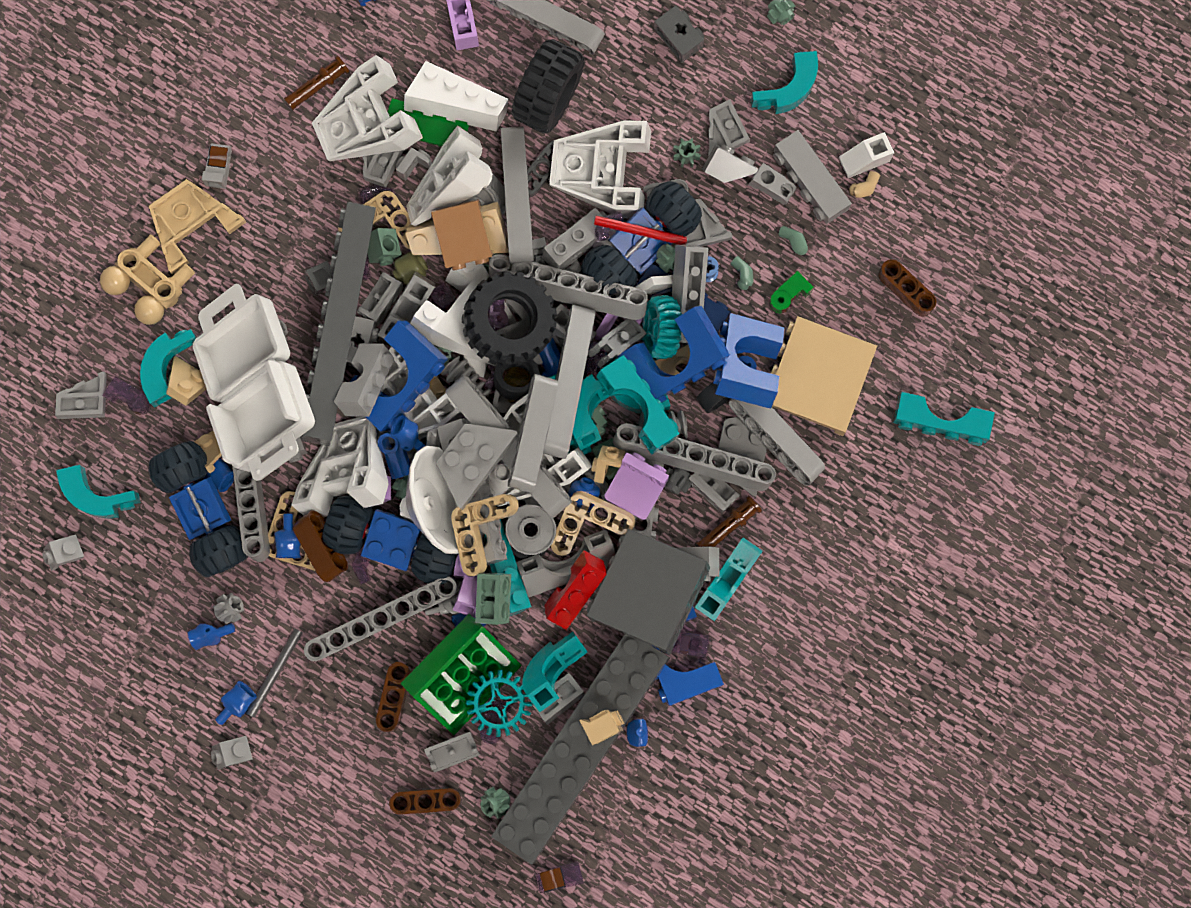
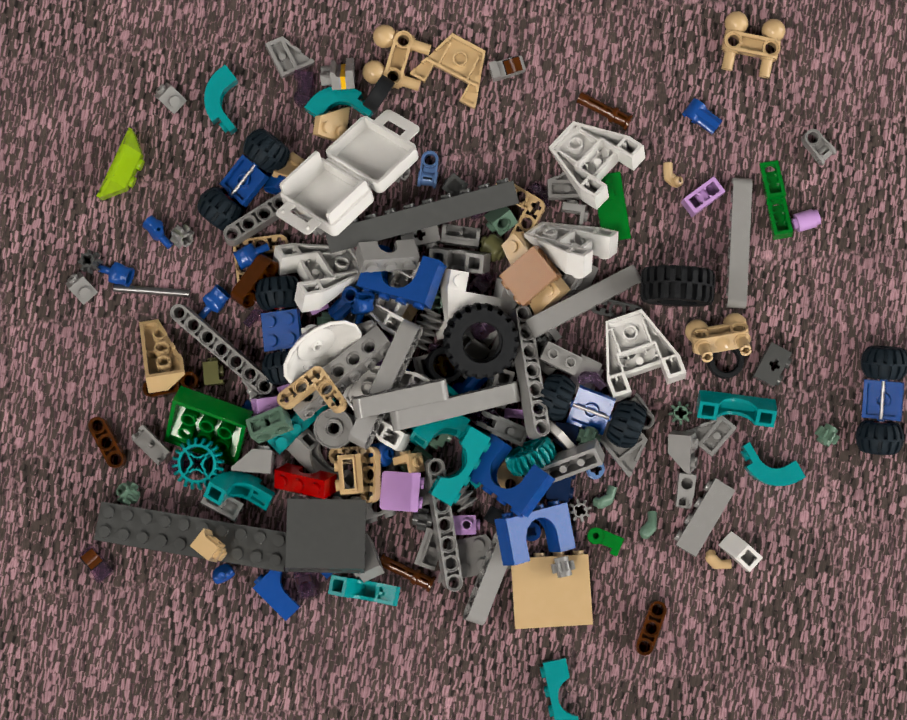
camera: 65 degrees right, 5 degrees up
white wedge [404,61,508,131] -> none
light grey wing [436,423,519,510] -> none
red bar [594,215,687,245] -> none
none -> dark grey gear [77,249,103,275]
none -> lime wedge [96,128,145,200]
none -> tan wedge [139,319,185,393]
none -> blue piece [198,284,231,319]
none -> olive brick [202,357,225,386]
none -> light grey slope [231,445,275,475]
none -> light grey hips [320,58,356,90]
none -> tan window [334,453,364,496]
none -> black tyre [363,75,395,113]
none -> medium blue piece [417,151,439,189]
none -> lavender brick [453,515,480,535]
none -> light grey gear [551,556,575,578]
none -> light grey gear [569,499,592,522]
none -> tan arm [663,162,683,188]
none -> tan piece [685,313,752,362]
none -> teal arch [696,390,777,428]
none -> black tyre [707,349,745,379]

